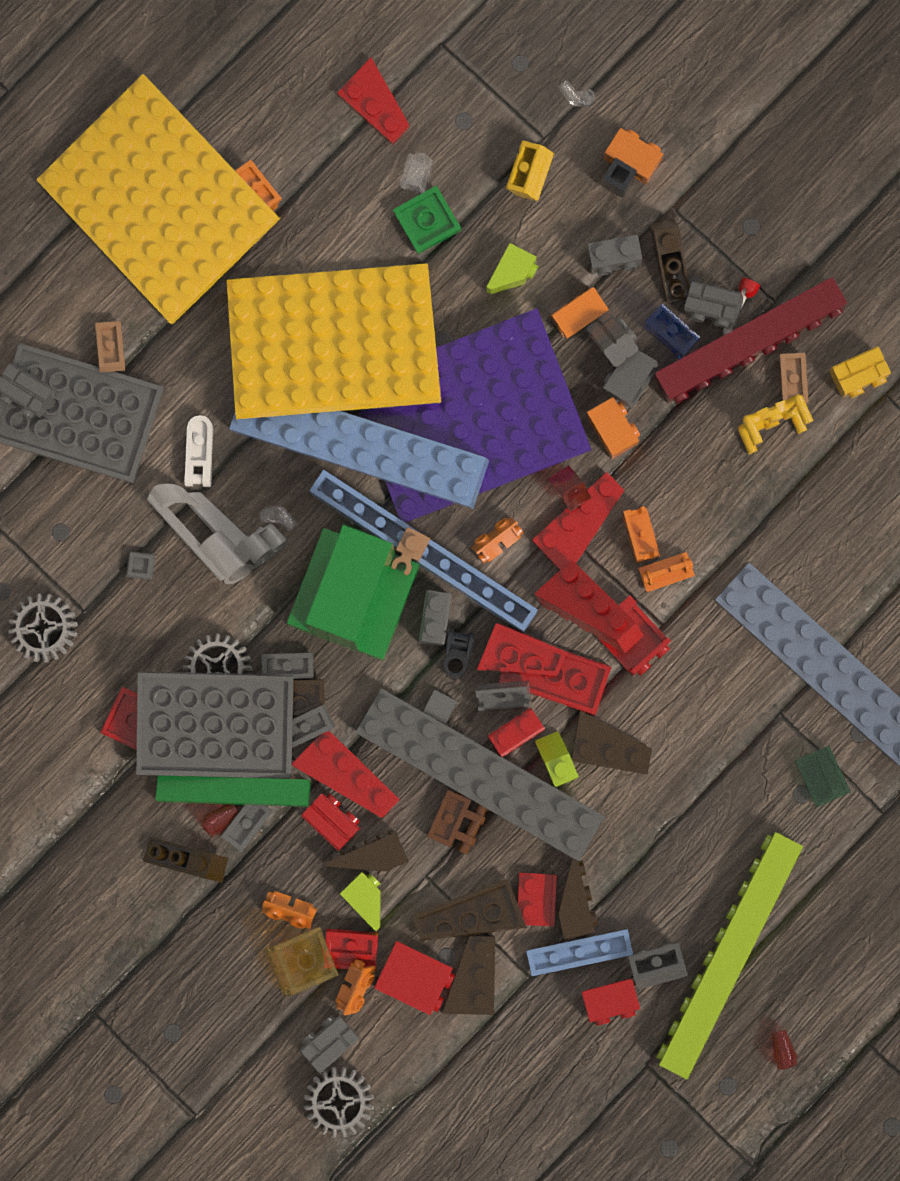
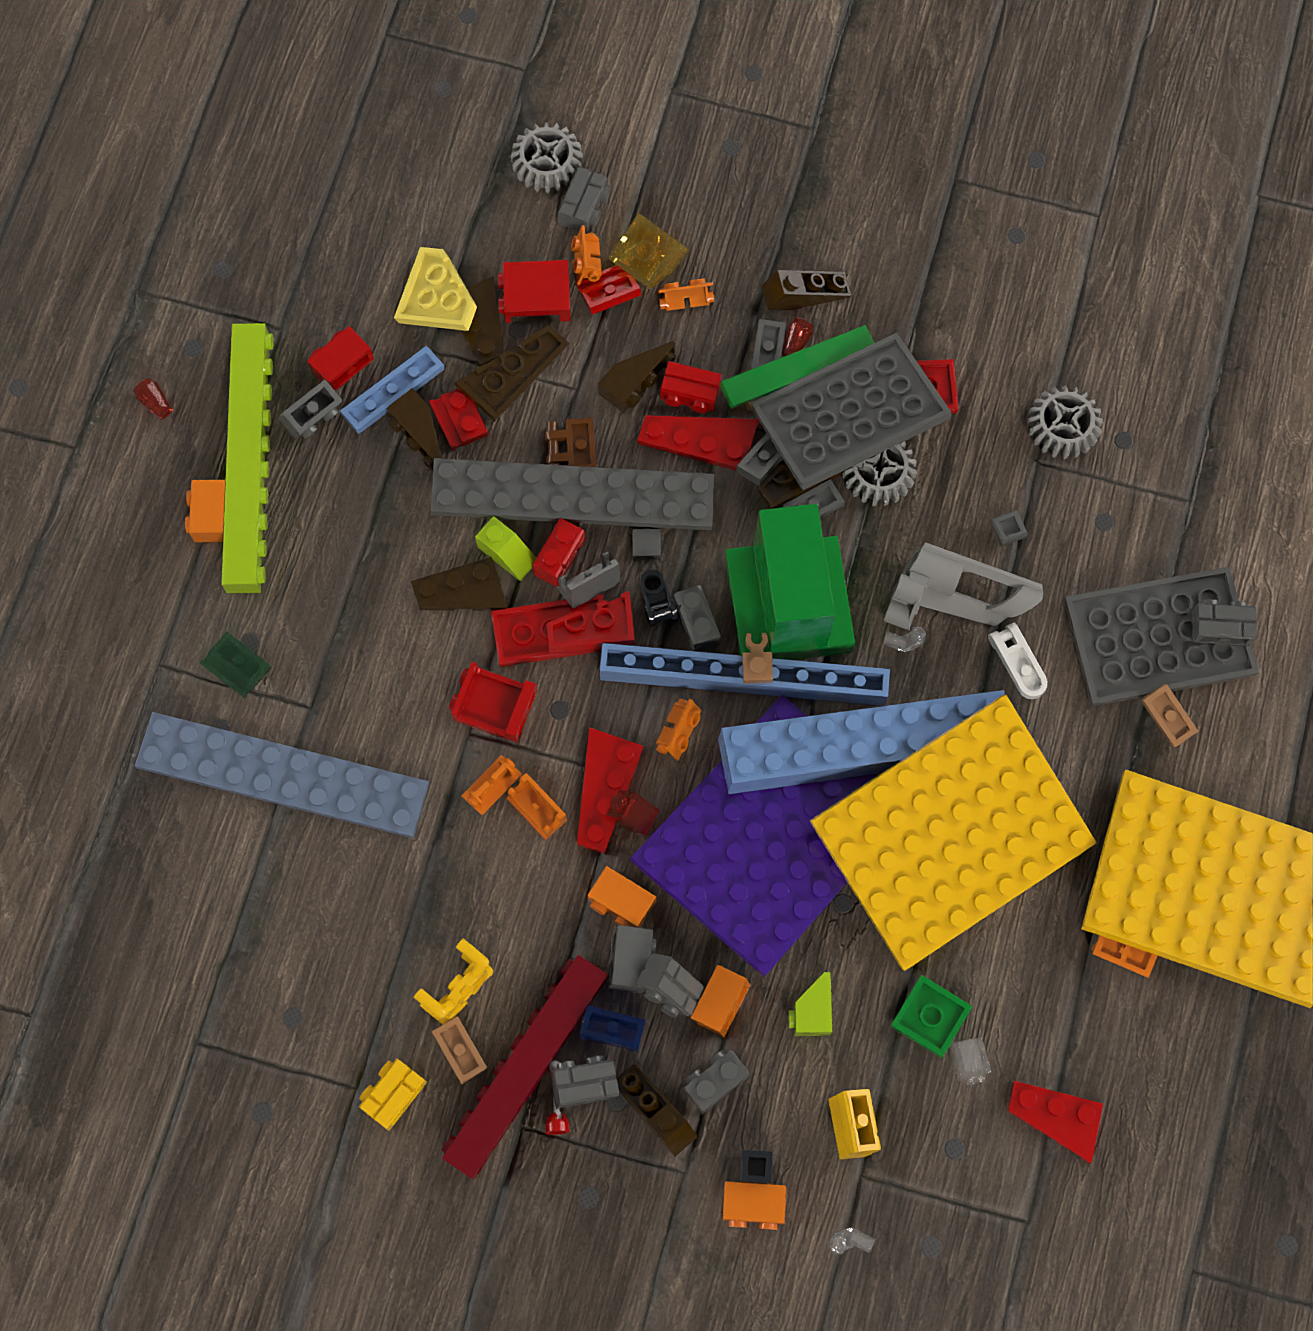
camera: 145 degrees right, 10 degrees down
lime slope [340,872,381,931] -> none
red wedge [534,560,644,653] -> none
none -> orange brick [185,480,226,542]
none -> light yellow plate [394,247,477,331]

